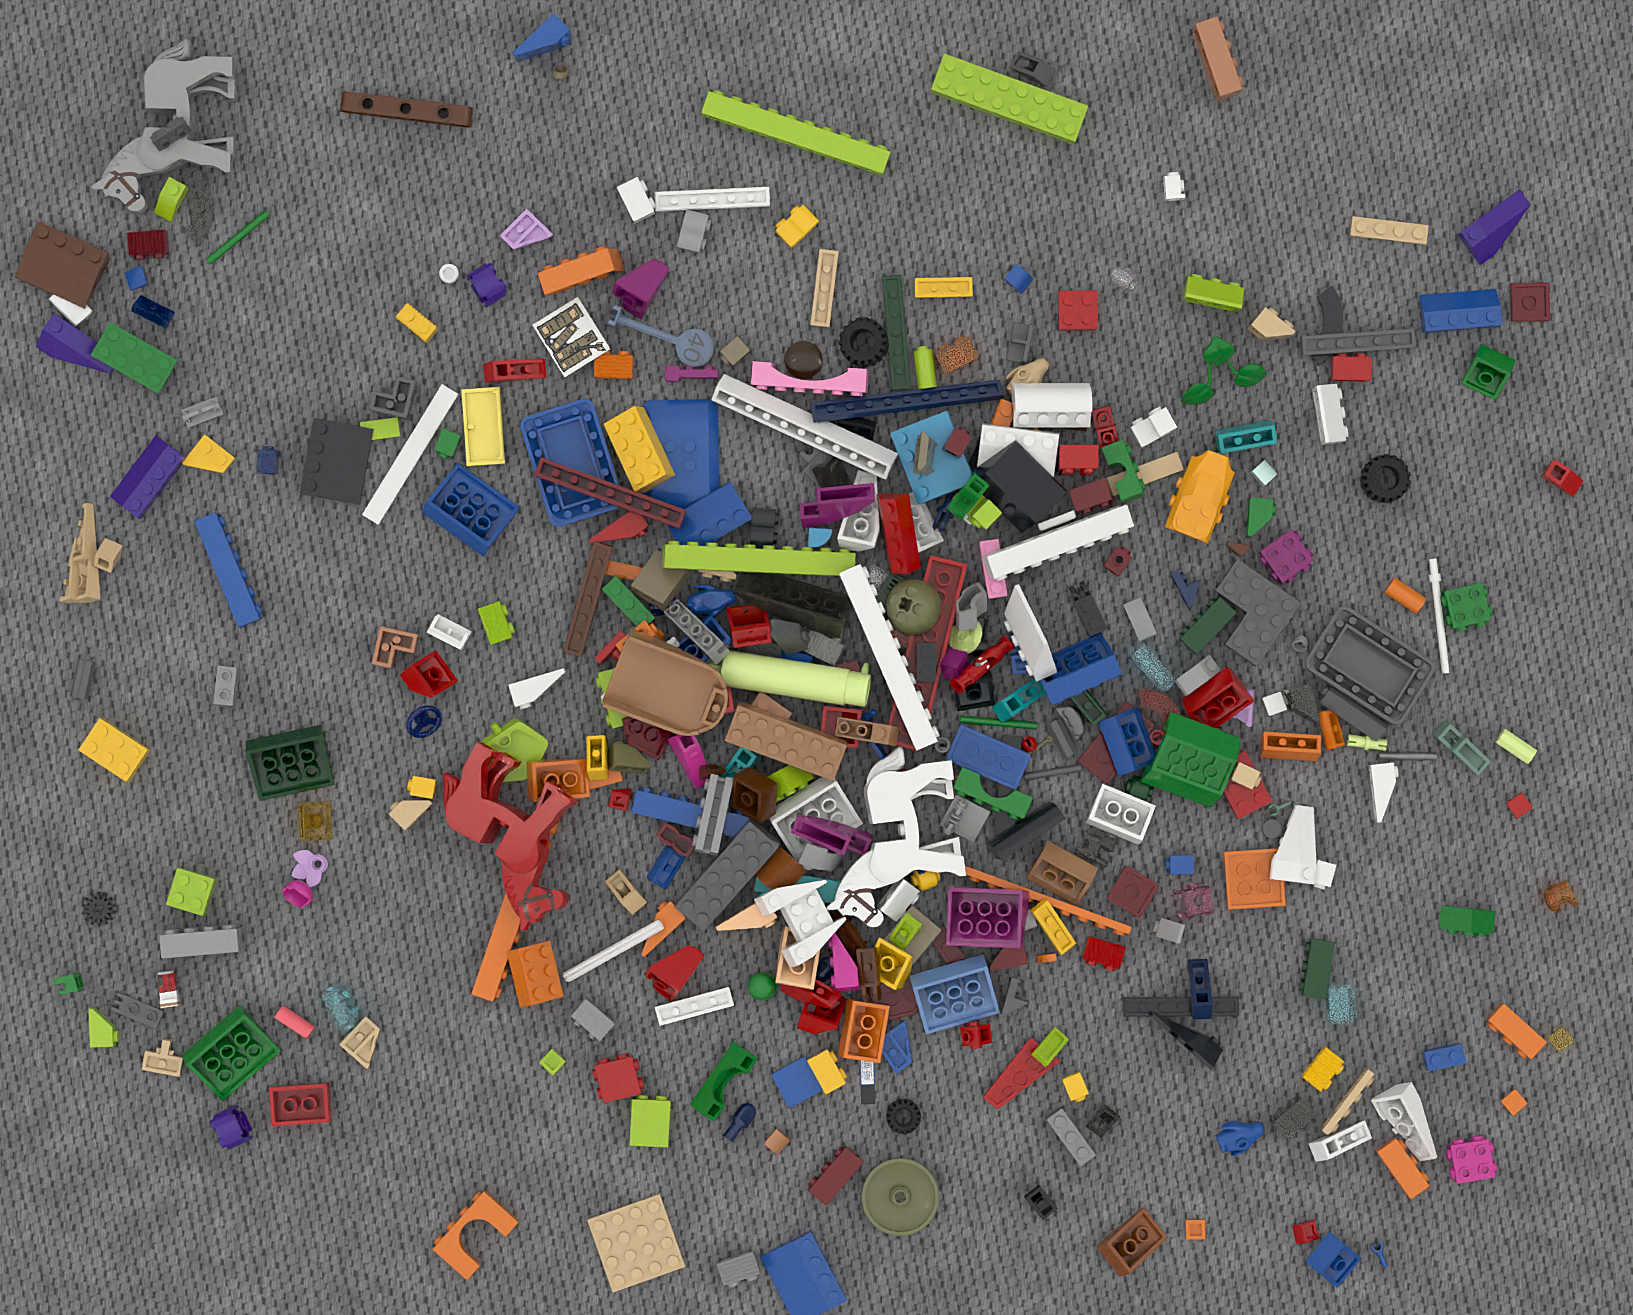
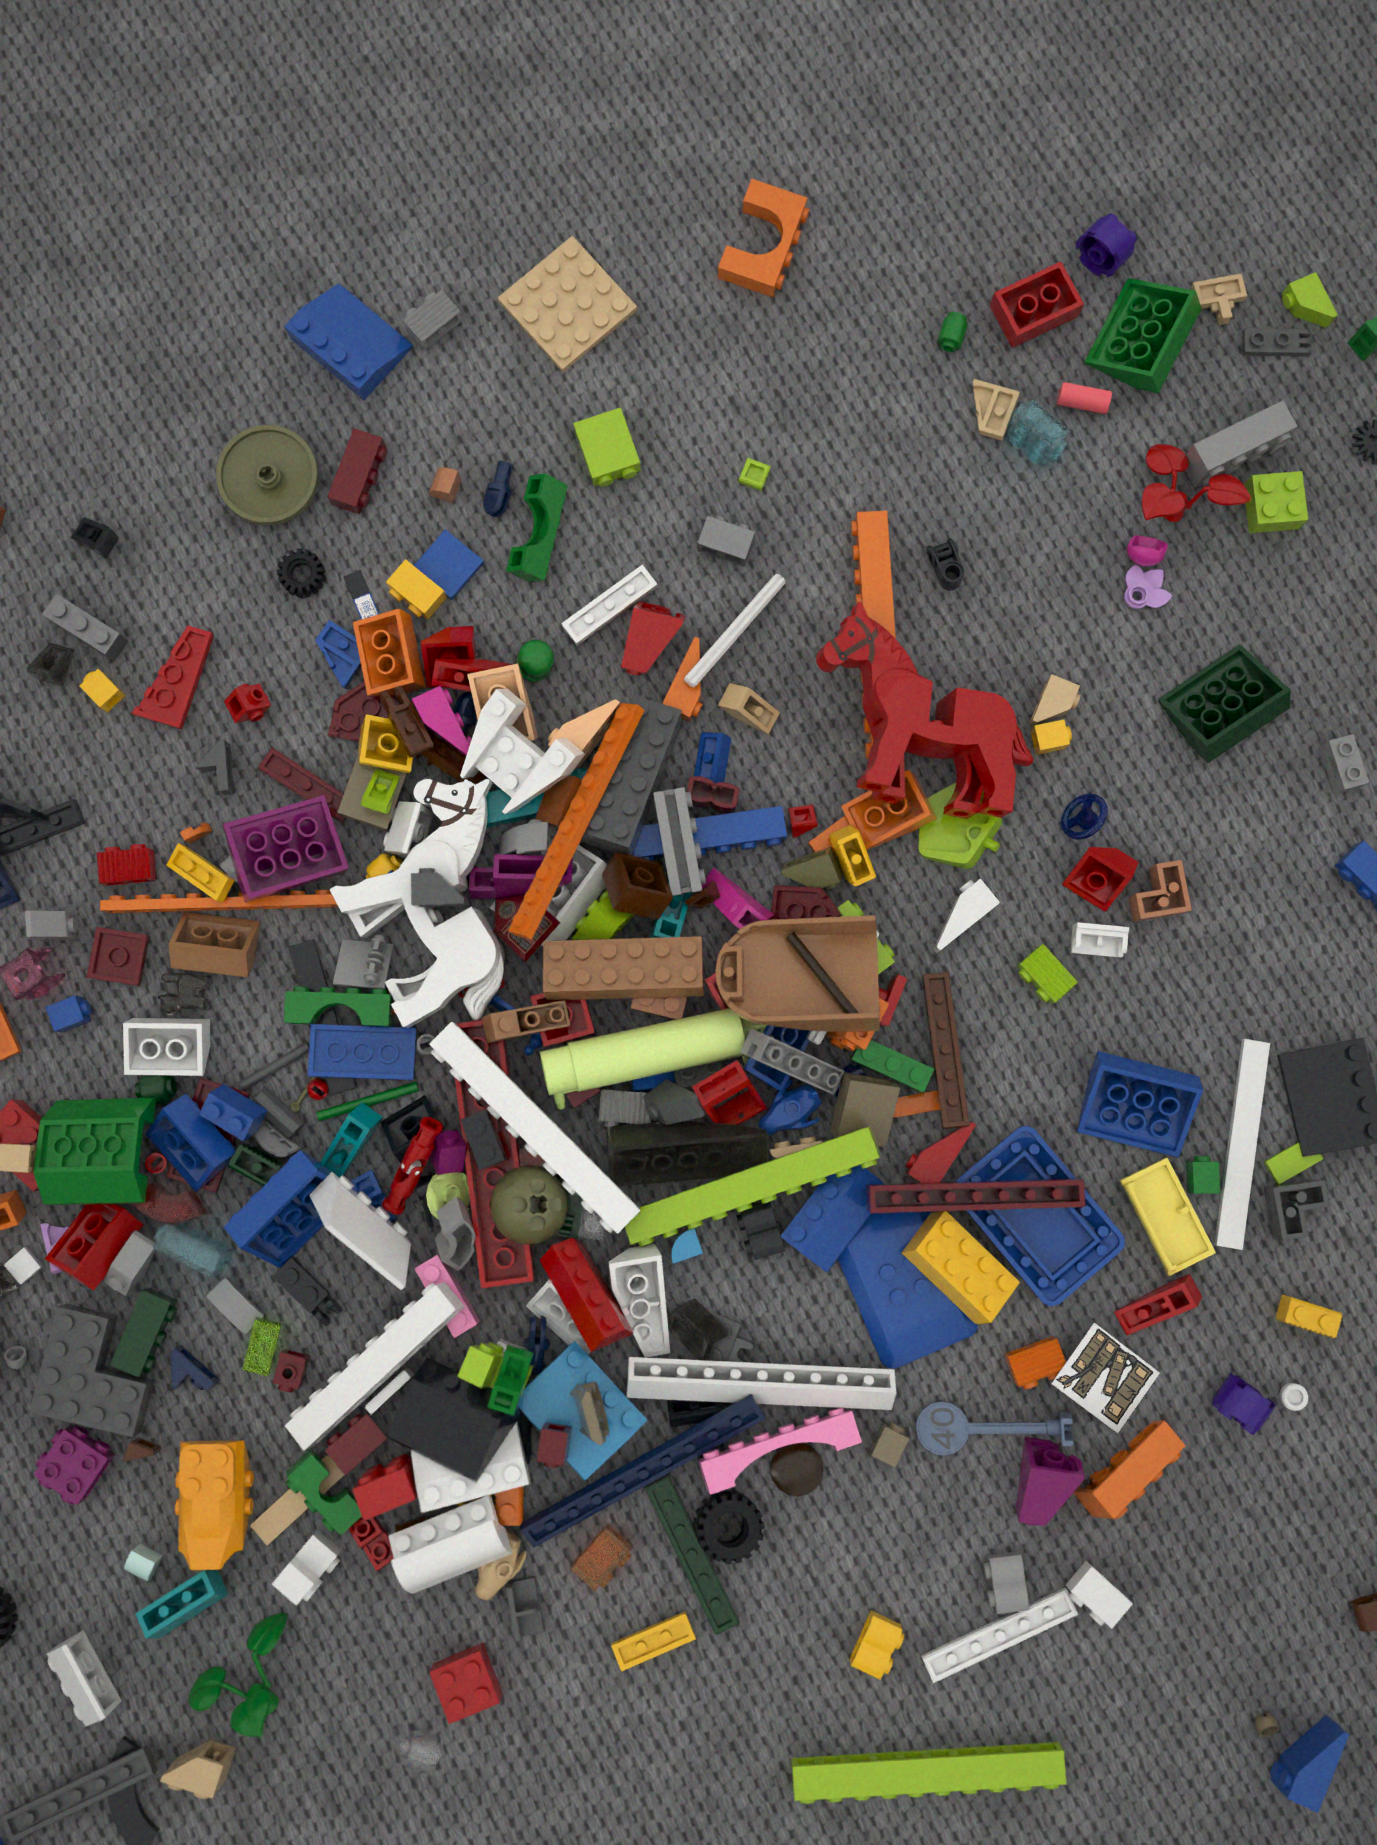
camera: 155 degrees right, 5 degrees down
leg [158,970,180,1008] -> none
clear yellow slope [298,801,332,841] -> none
lavender wing [500,209,553,250] -> none
orange brick [506,941,564,1007] -> none
red brick [592,1053,644,1103] -> none
magenta plate [665,366,718,382] -> none
magenta slope [800,483,875,528] -> none
tan plate [810,249,839,328] -> none
medium blue slope [909,954,1000,1034] -> none
lime brick [913,346,937,389] -> none
black brick [986,801,1066,861] -> none
dark red slope [989,941,1028,971] -> none
blue brick [1004,264,1033,294] -> none
lime tile [1031,1027,1069,1067] -> none
lime slope [1182,274,1244,313] -> none
green slope [1246,498,1276,537] -> none
red brick [1330,353,1372,382] -> none
none -> blue brick [199,1084,268,1141]
none -> clear neon green plate [242,1317,282,1376]
none -> dark grey slope [411,868,469,907]
none -> dark red tile [493,893,561,962]
none -> orange plate [508,703,645,940]
none -> dark brown bar [786,932,858,1014]
none -> black piece [926,538,964,591]
none -> green brick [937,312,968,352]
none -> red plant [1141,444,1251,522]

